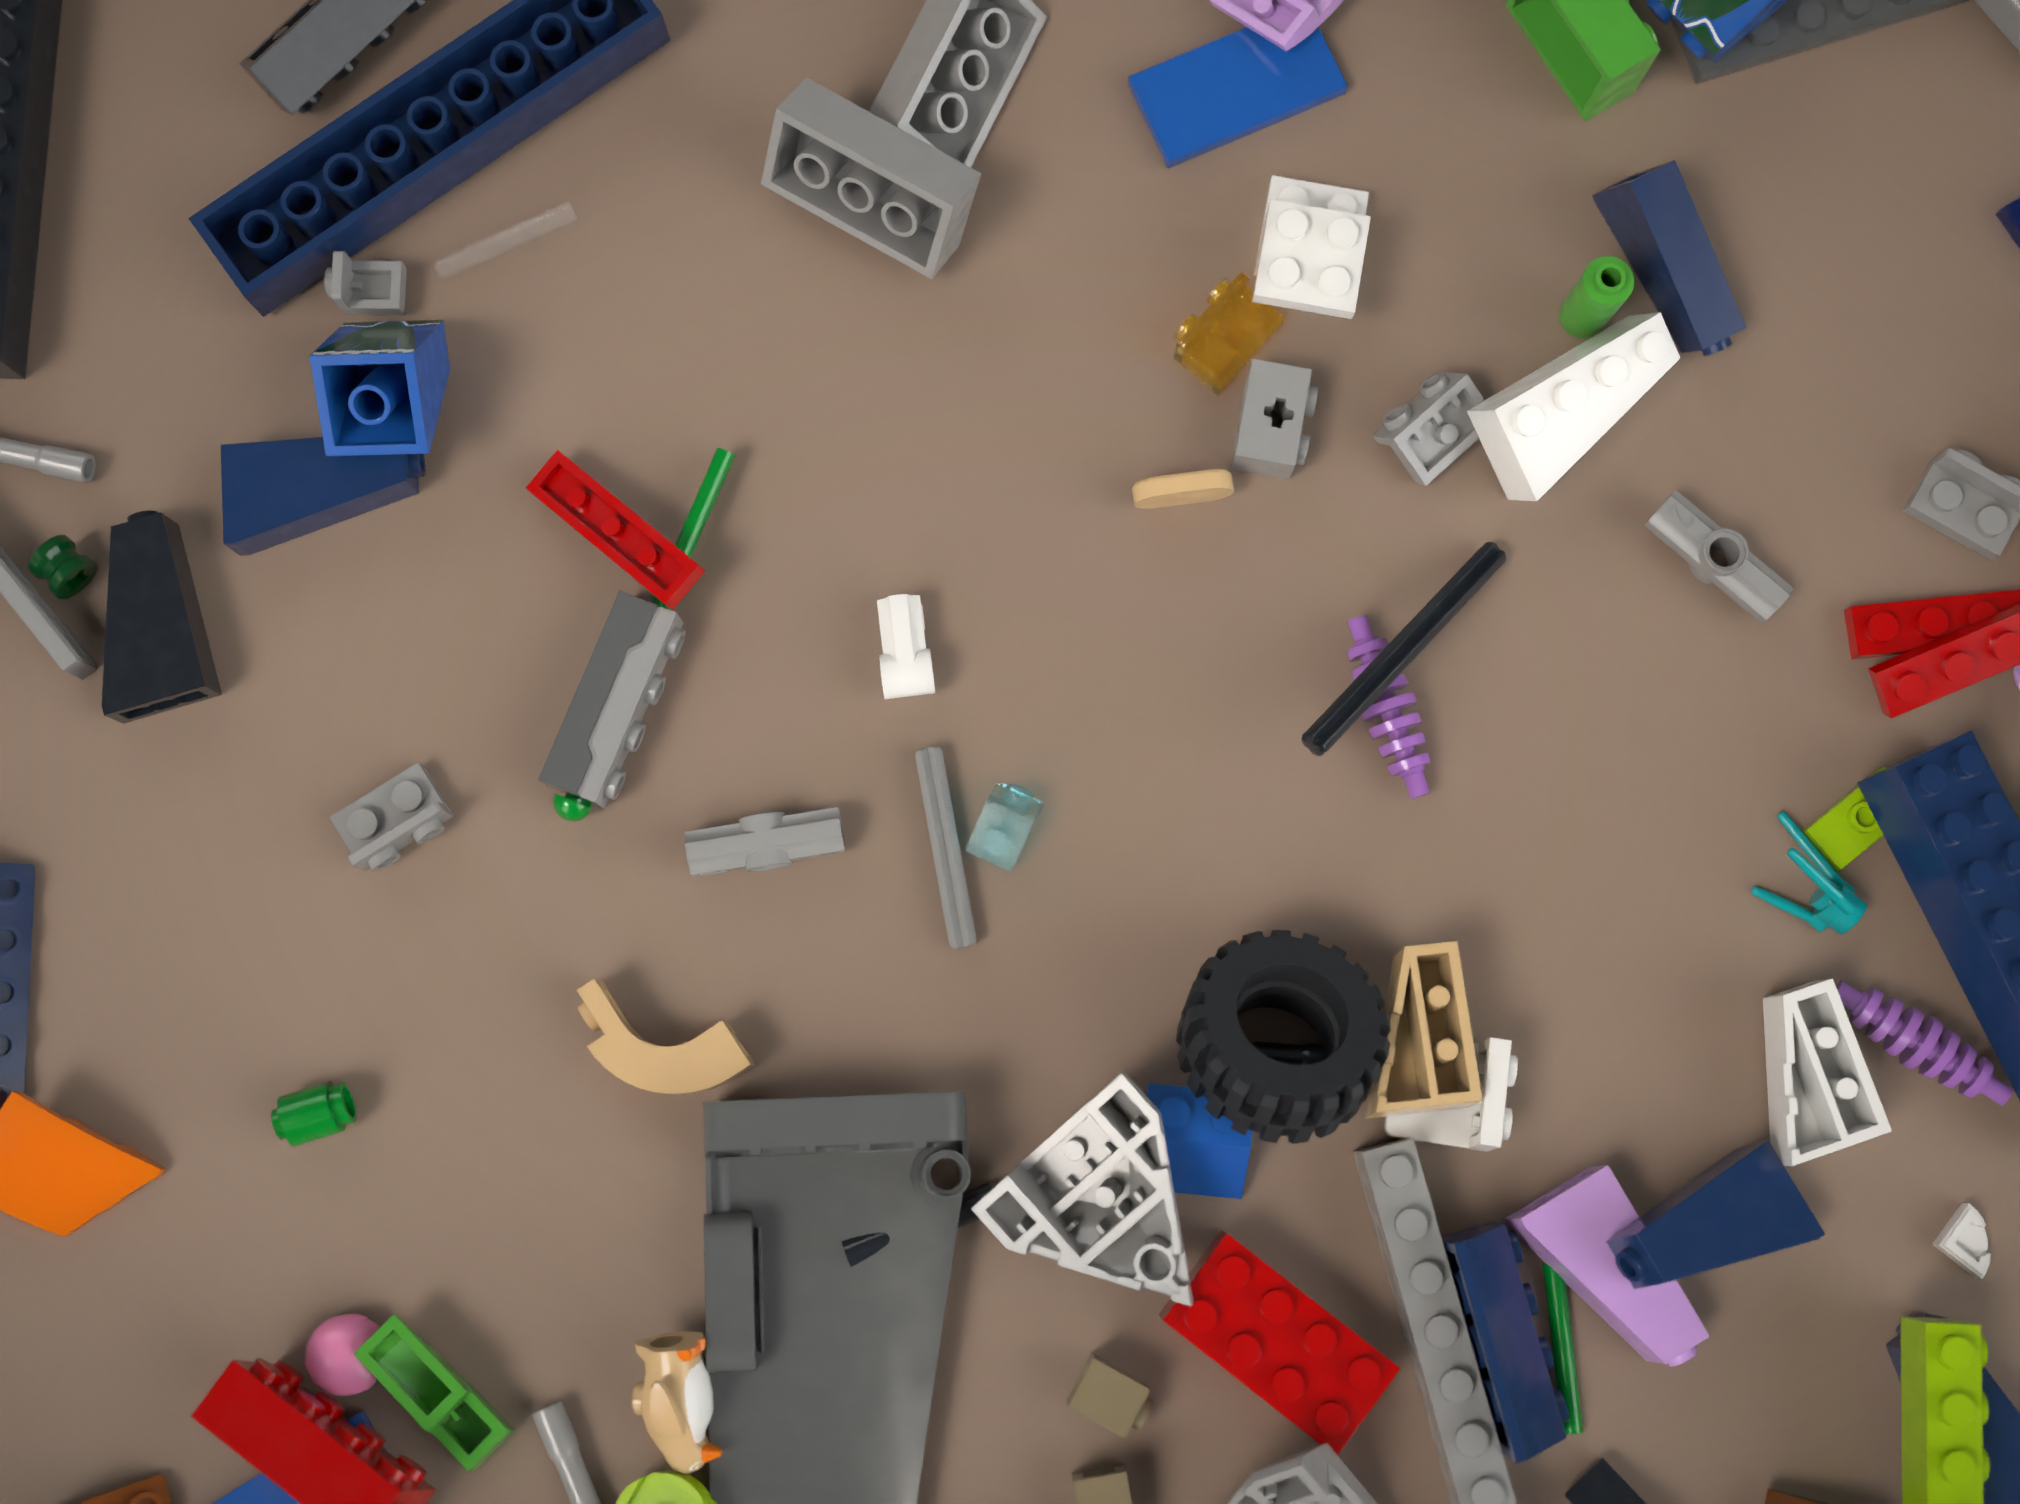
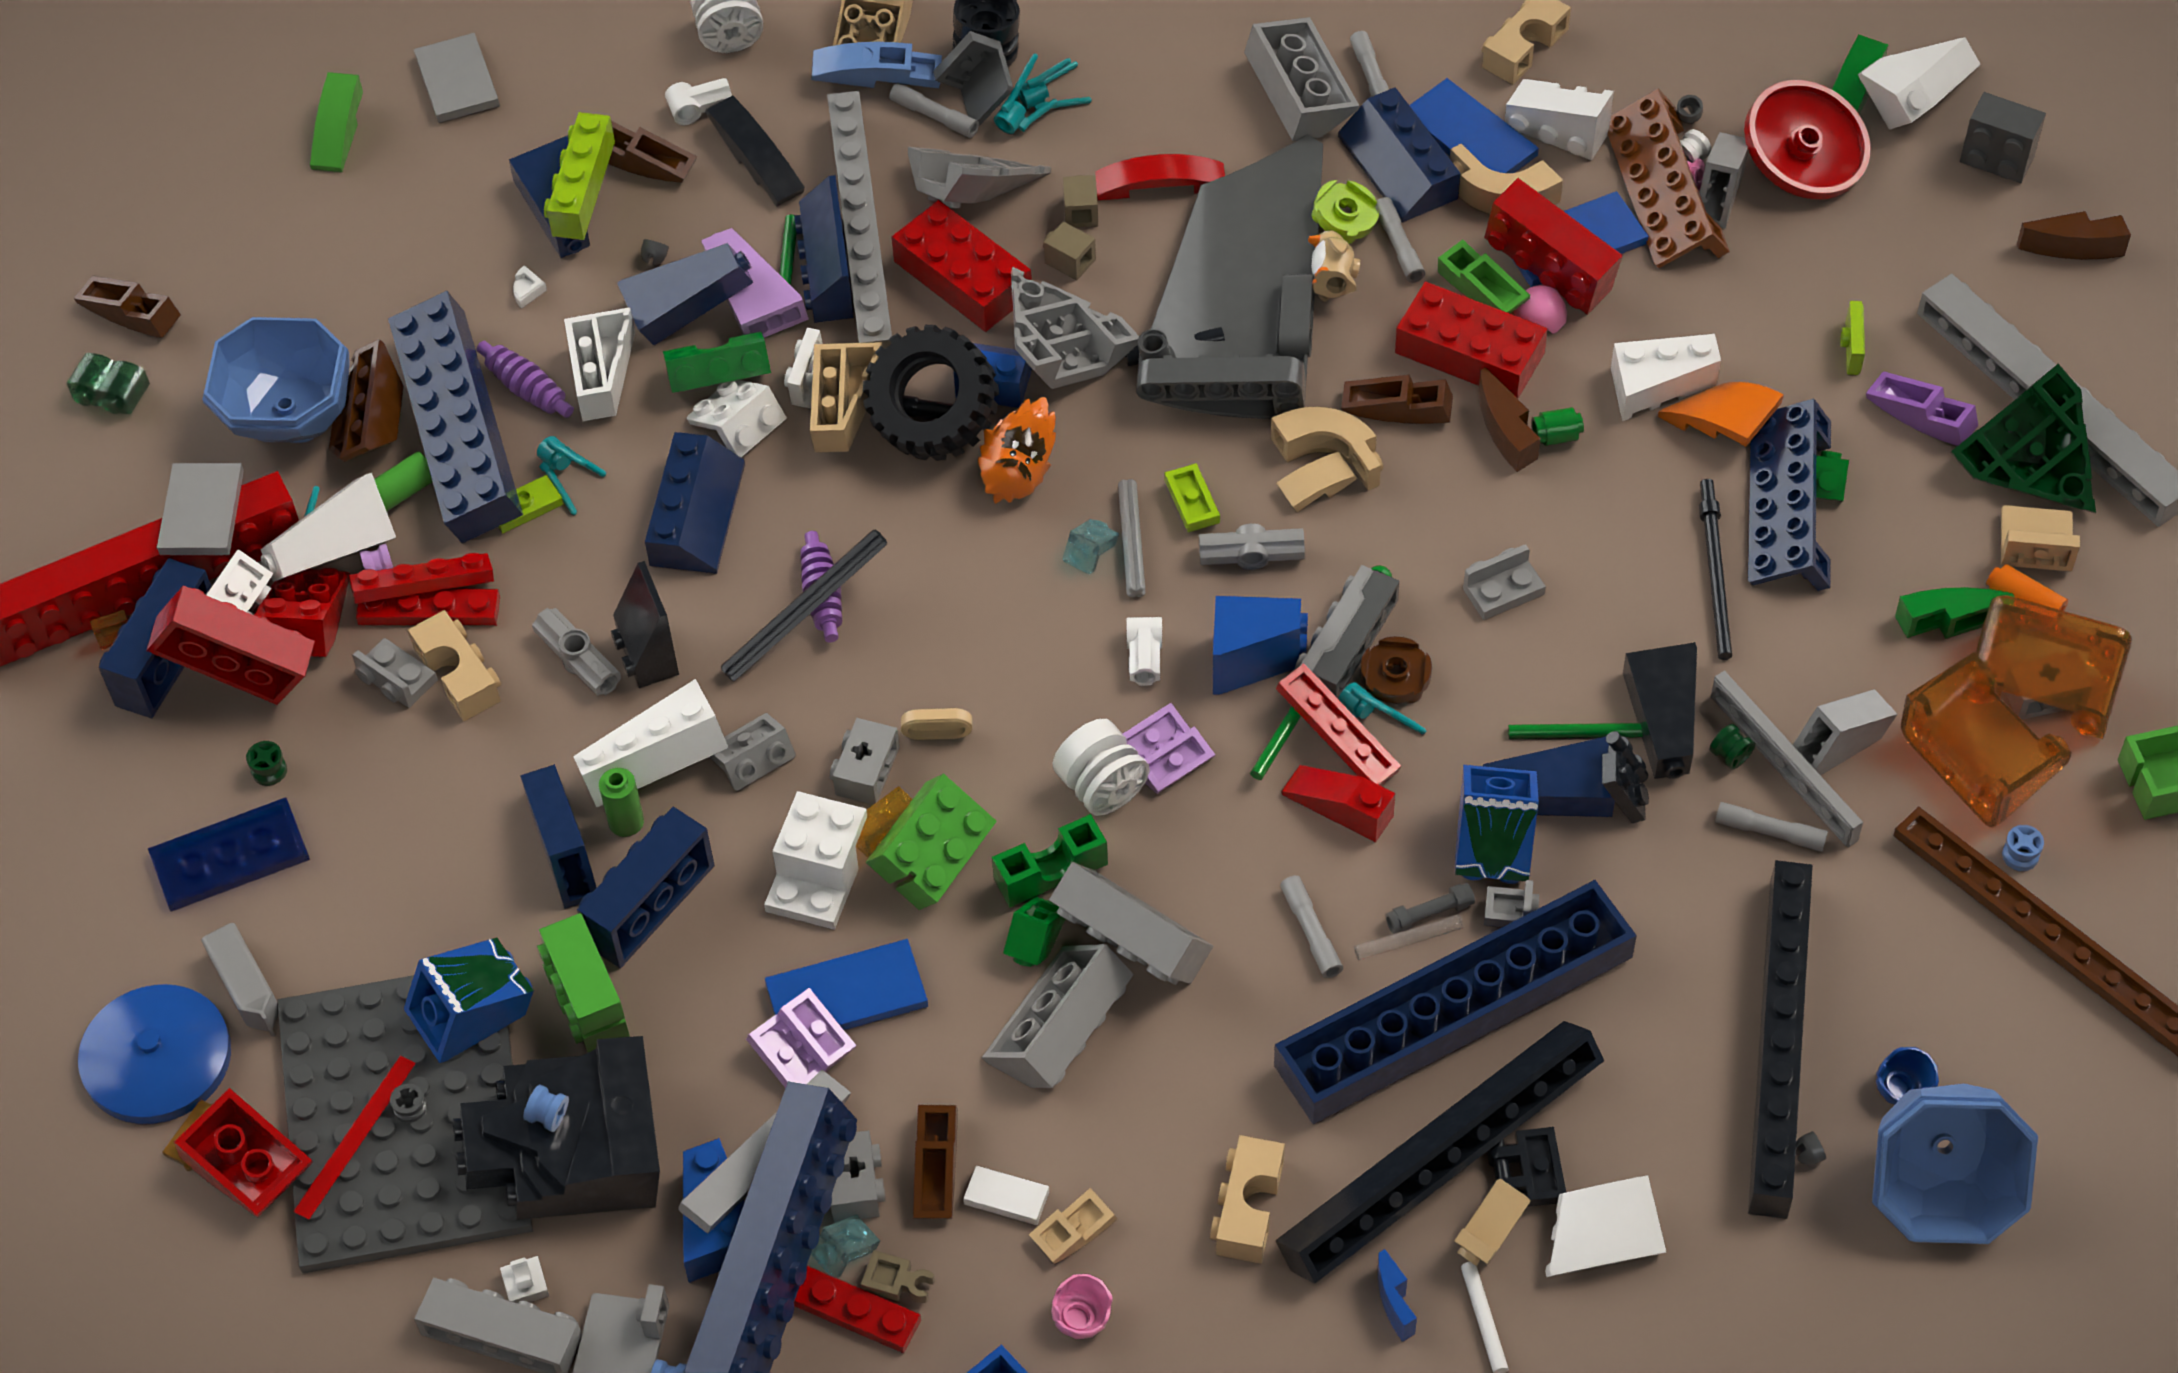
camera: 170 degrees left, 25 degrees down
none -> tan arch [408,610,501,722]
none -> dark blue brick [577,806,715,969]
none -> black slope [611,561,679,688]
none -> dark grey hinge [641,239,669,266]
none -> dark blue slope [645,432,745,574]
none -> green arch [663,332,771,393]
none -> white bracket [687,380,787,457]
none -> bright green piece [865,773,997,910]
none -> orange head [978,397,1056,504]
none -> green arch [992,814,1108,908]
none -> green slope [1003,897,1066,967]
none -> white wheel [1052,719,1150,816]
none -> lavender slope [1123,703,1215,794]
none -> lime plate [1164,463,1220,532]
none -> blue slope [1213,596,1308,695]
none -> tan slope [1277,452,1358,512]
none -> light grey piece [1280,875,1343,978]
none -> red slope [1282,765,1396,843]
none -> teal plant [1338,682,1426,734]
none -> reddish brown slope [1341,374,1453,424]
none -> reddish brown plate [1360,636,1432,703]
none -> dark grey bar [1385,883,1475,934]
none -> red brick [1395,281,1548,399]
none -> reddish brown slope [1478,367,1541,472]
none -> green bar [1508,723,1642,739]
none -> black plate [1602,731,1649,823]
none -> white wedge [1611,334,1721,421]
none -> black bar [1699,479,1732,660]

